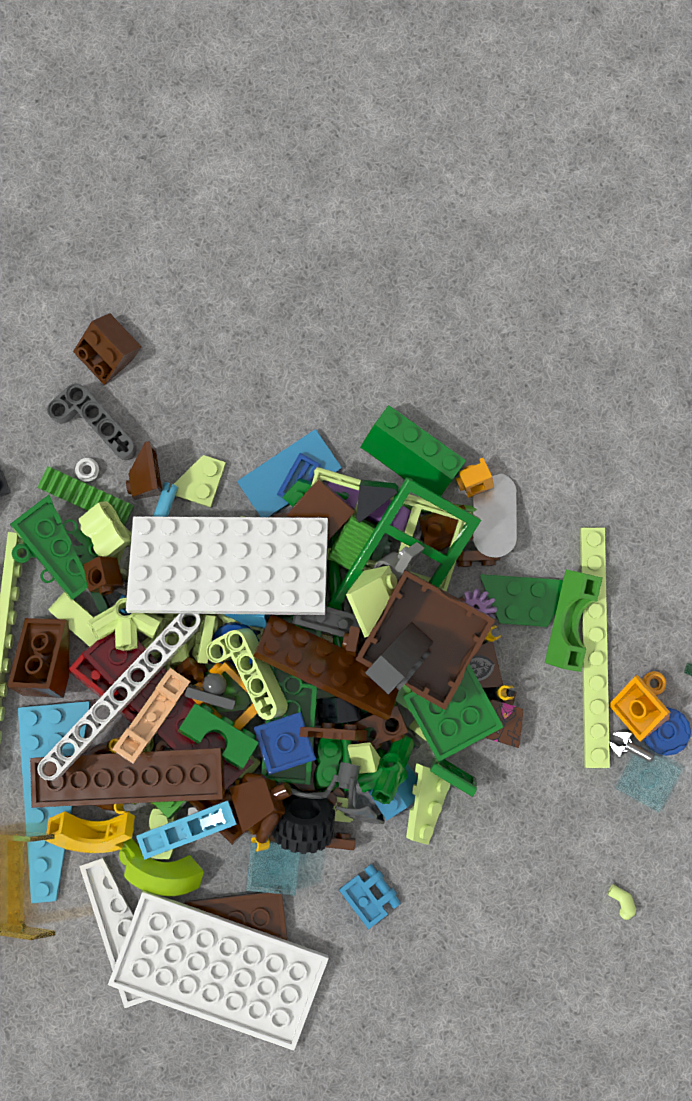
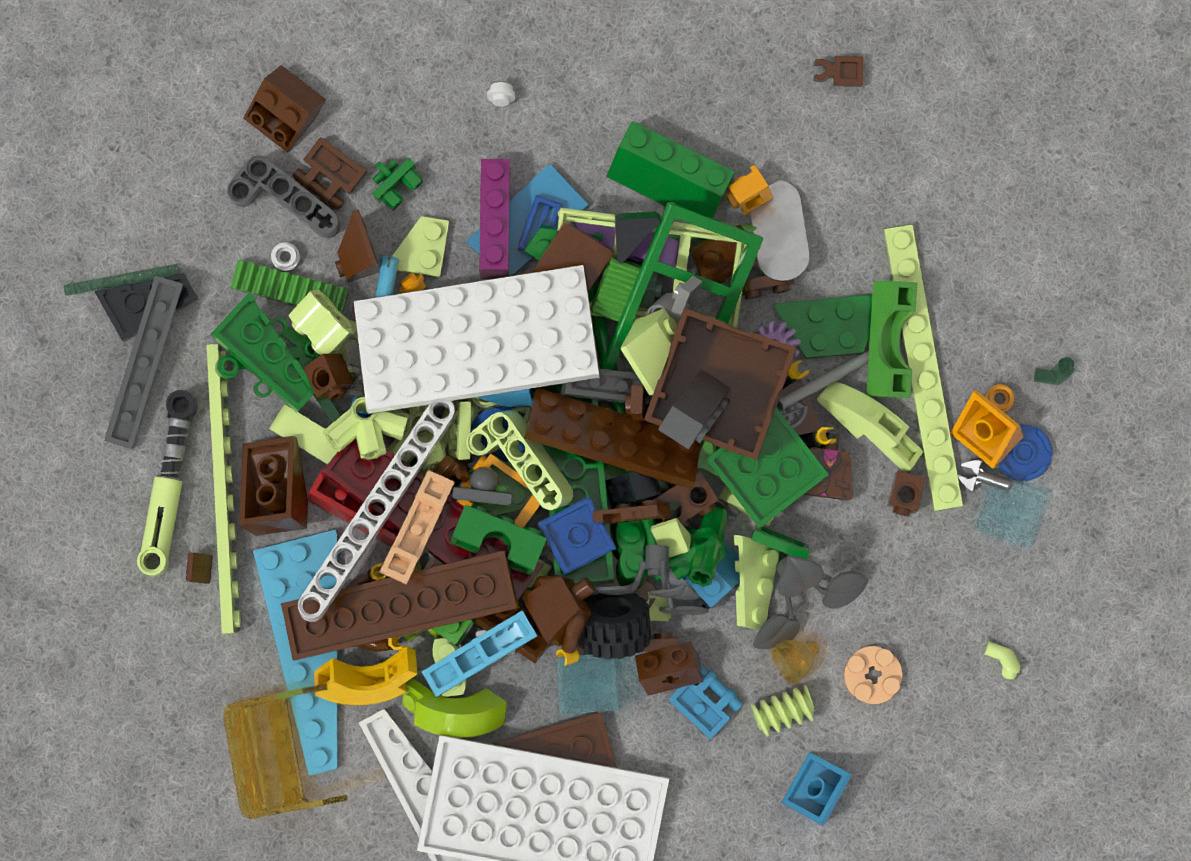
camera: 10 degrees left, 0 degrees up
none -> reddish brown plate [292,137,367,210]
none -> green hips [372,158,423,211]
none -> light orange plate [399,273,426,294]
none -> magenta arch [479,159,510,279]
none -> white plate [487,82,515,107]
none -> reddish brown brick [635,641,704,696]
none -> yellowish green piece [750,685,815,737]
none -> dark grey plant [753,555,868,649]
none -> clear yellow helmet [771,640,819,685]
none -> light grey bar [777,351,869,410]
none -> dark azure slope [781,752,852,826]
none -> reddish brown plate [813,56,863,87]
none -> yellowish green slope [816,381,924,473]
none -> light nougat plate [844,646,902,704]
none -> reddish brown brick [887,471,926,517]

